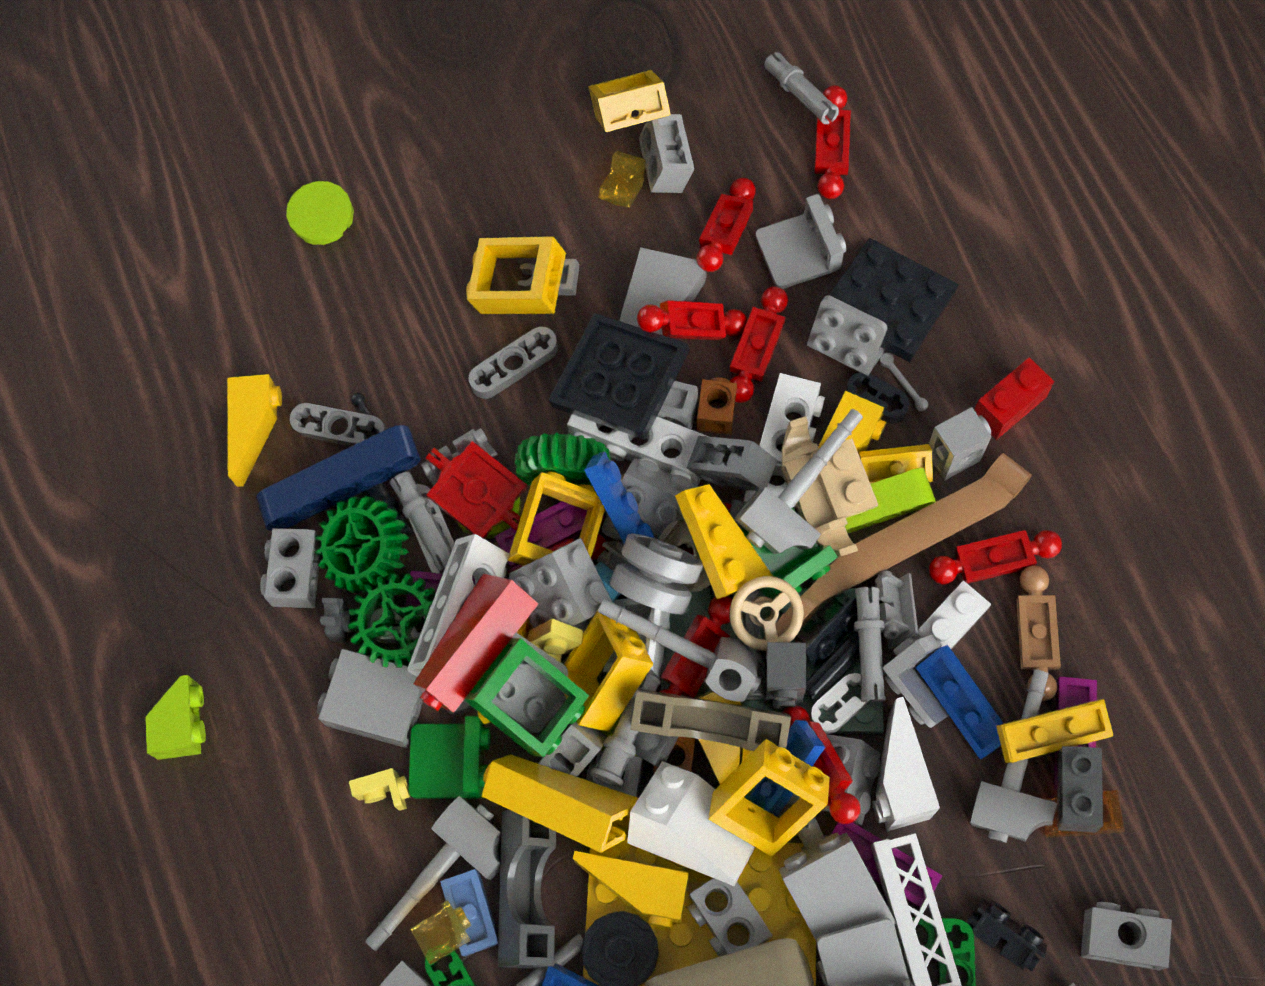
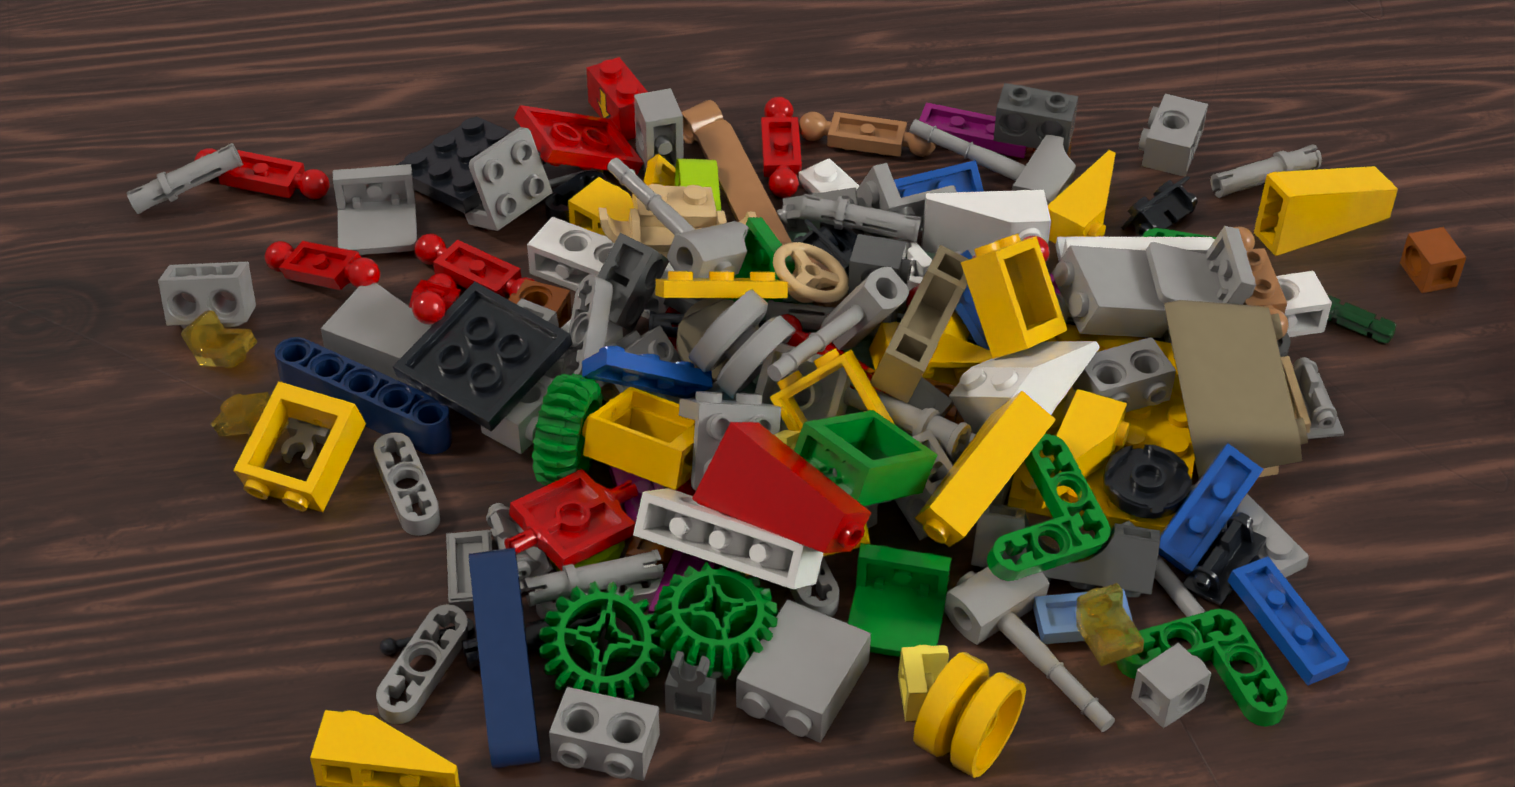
camera: 85 degrees left, 25 degrees down
lime tile [286,181,354,245] -> none
yellow window [588,70,671,132] -> none
yellow tile [996,699,1113,763] -> none
none -> clear yellow bracket [211,392,289,437]
none -> dark blue beam [275,337,452,455]
none -> light grey tile [446,530,492,611]
none -> red plate [514,105,644,175]
none -> light grey beam [562,274,613,382]
none -> yellow wheel [913,652,1026,778]
none -> green beam [987,434,1111,581]
none -> yellow slope [1048,150,1116,244]

